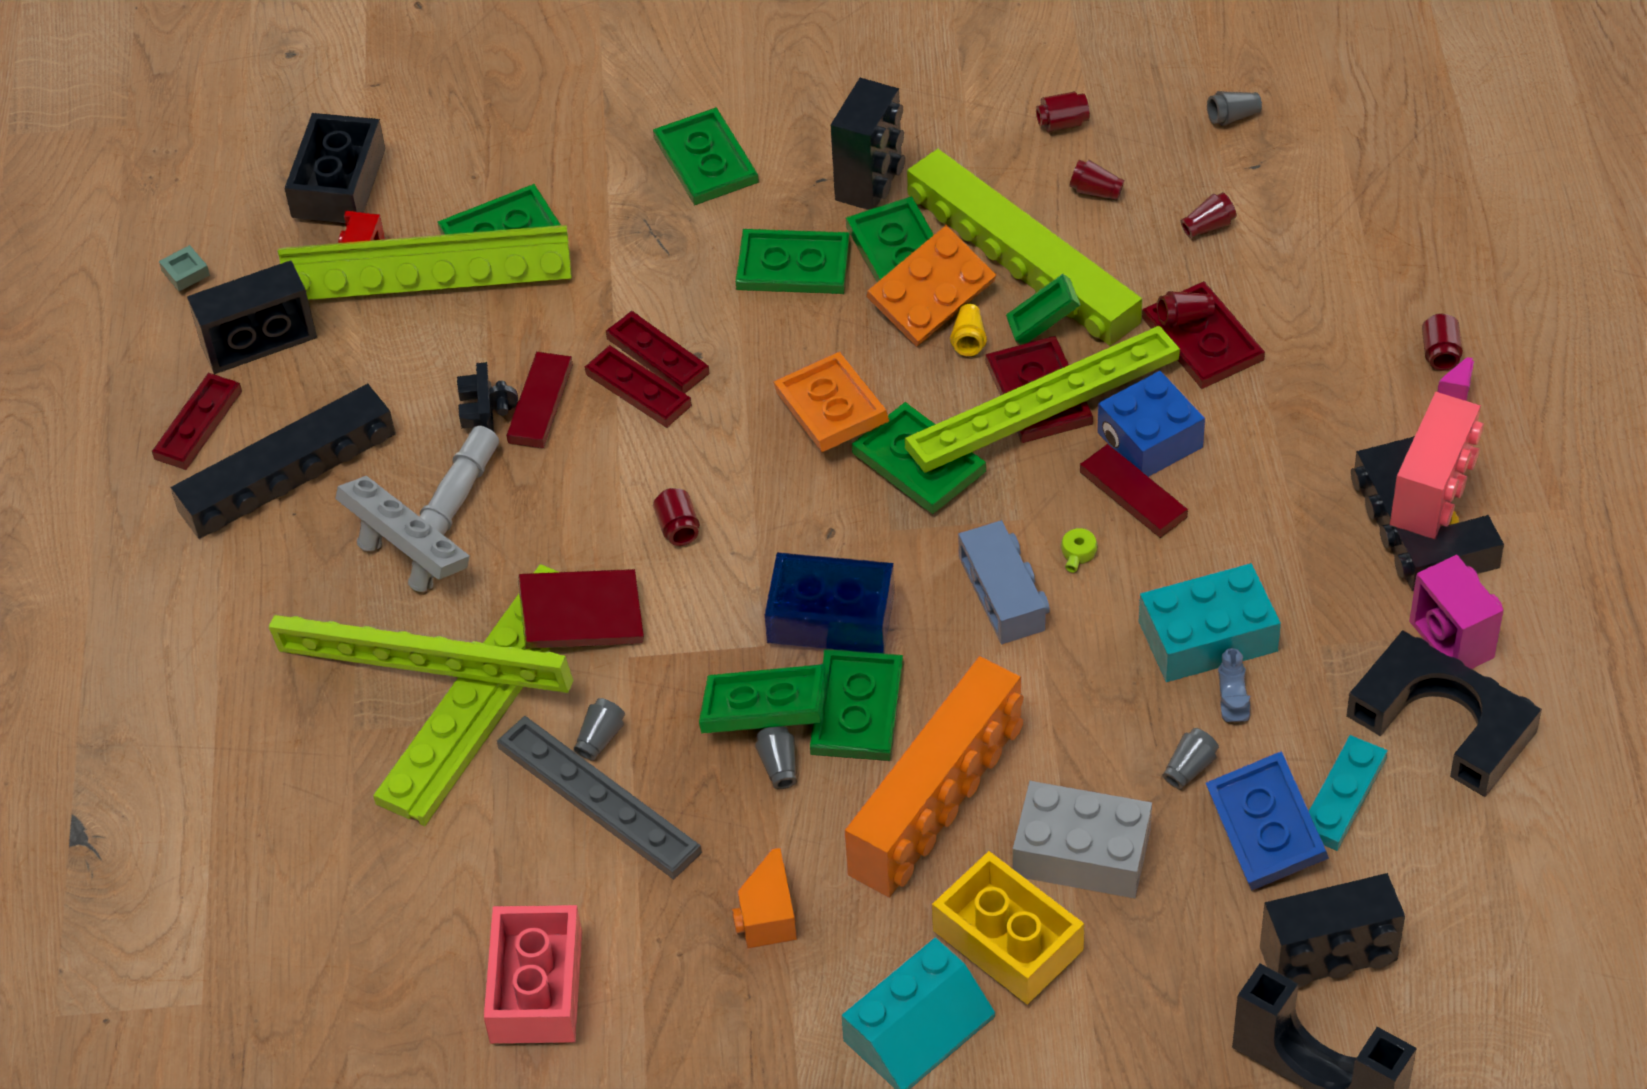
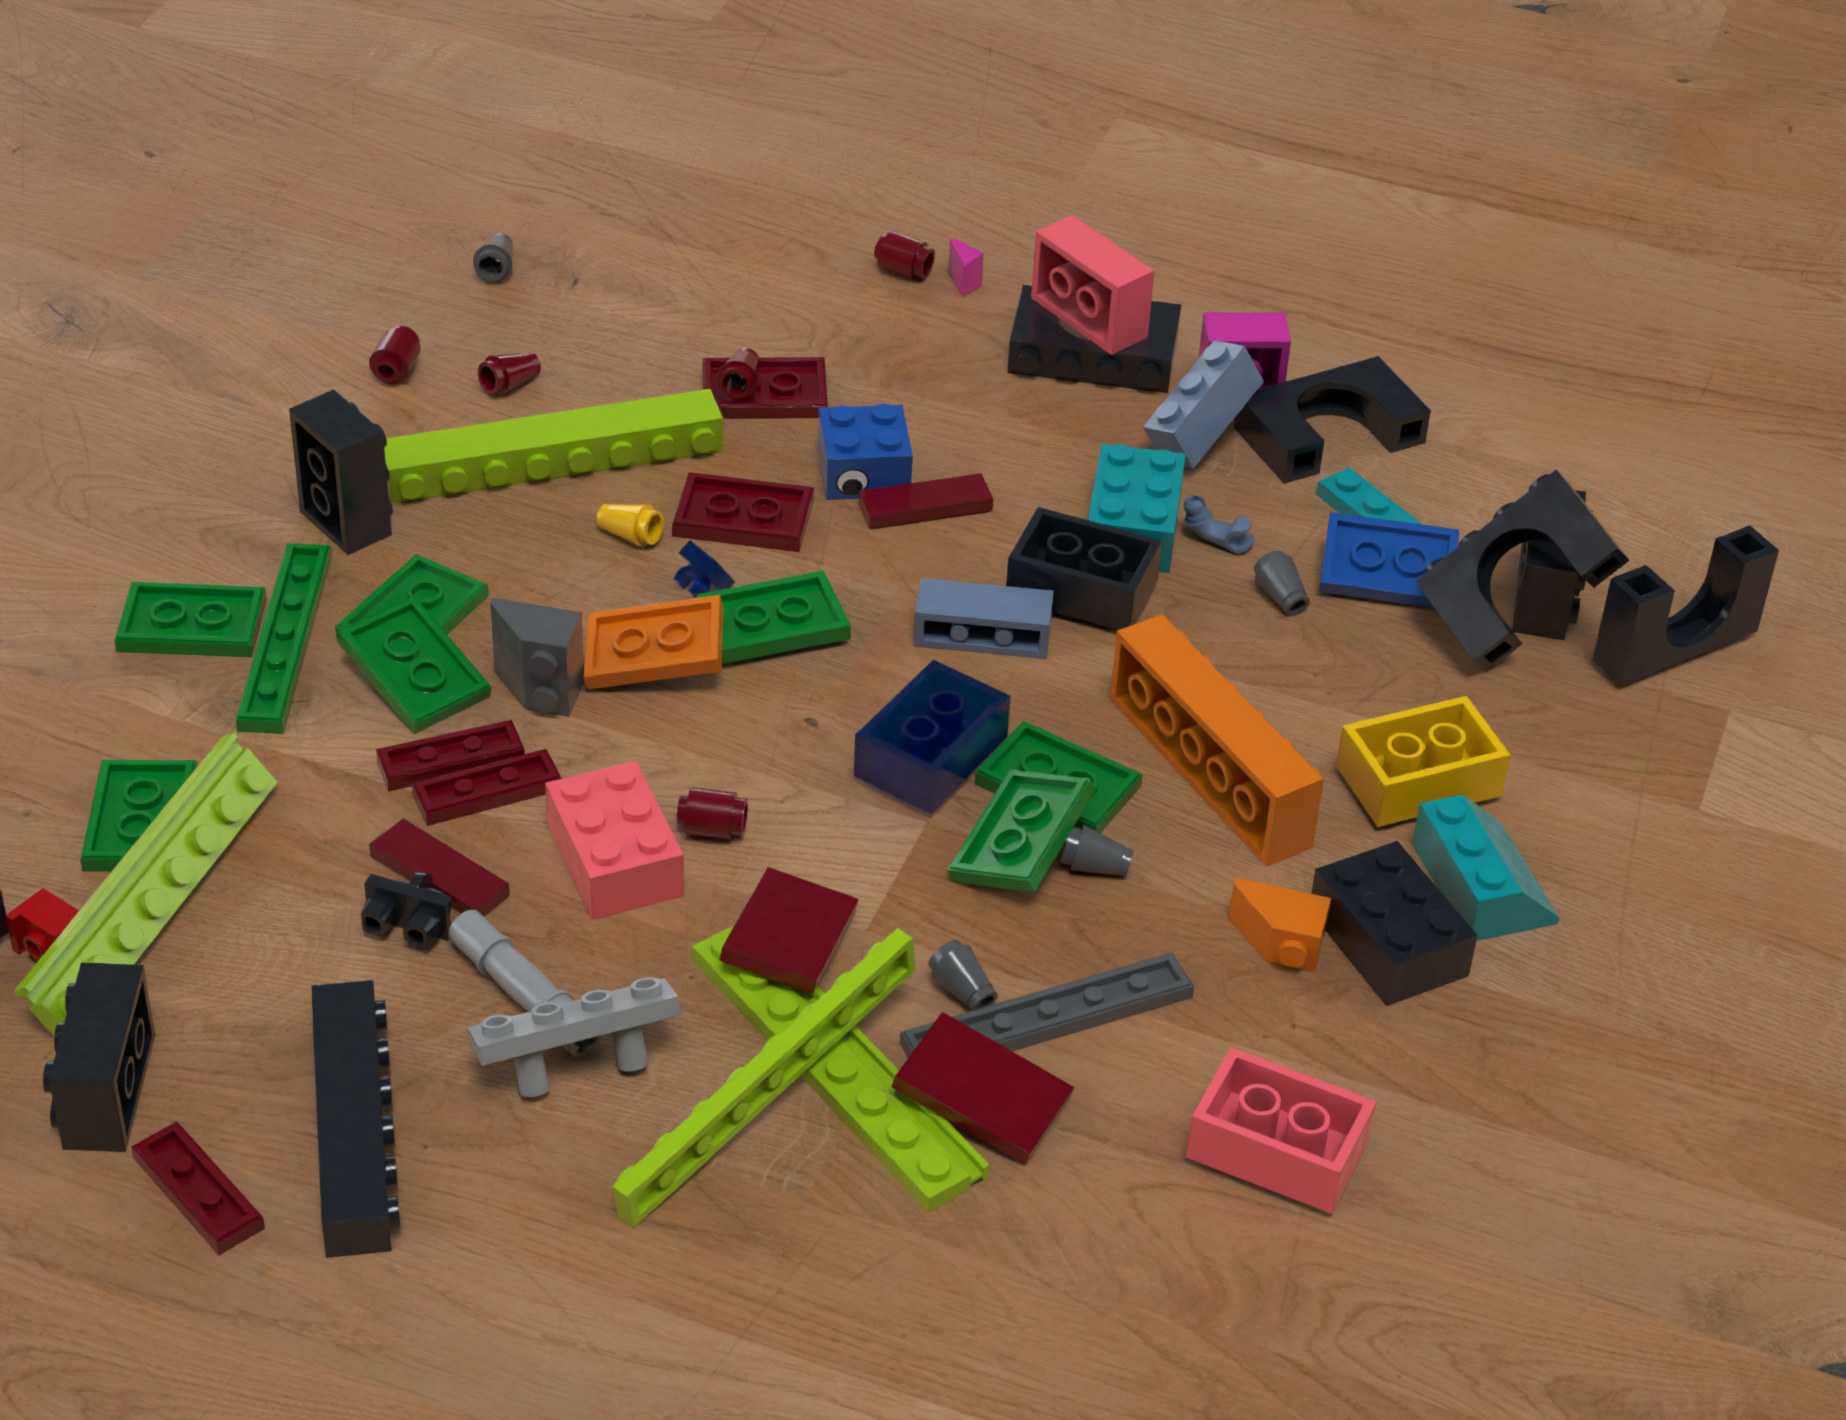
camera: 70 degrees left, 10 degrees down
green plate [846,196,934,282] -> none
orange plate [866,225,997,347] -> none
lime plate [905,326,1180,473] -> none
green tile [1006,274,1081,345] -> none
light grey brick [1013,781,1152,899] -> none
lime piece [1061,528,1098,573] -> none
dark red cone [1180,192,1237,239] -> none
none -> green tile [236,543,332,734]
none -> green tile [337,596,491,734]
none -> dark grey slope [490,598,584,717]
none -> coral brick [545,761,684,920]
none -> clear blue tile [674,540,735,598]
none -> dark red tile [891,1012,1075,1165]
none -> black brick [1006,507,1162,630]
none -> sand blue brick [1143,340,1264,469]
none -> black brick [1311,841,1478,1006]
none -> black arch [1415,469,1630,671]

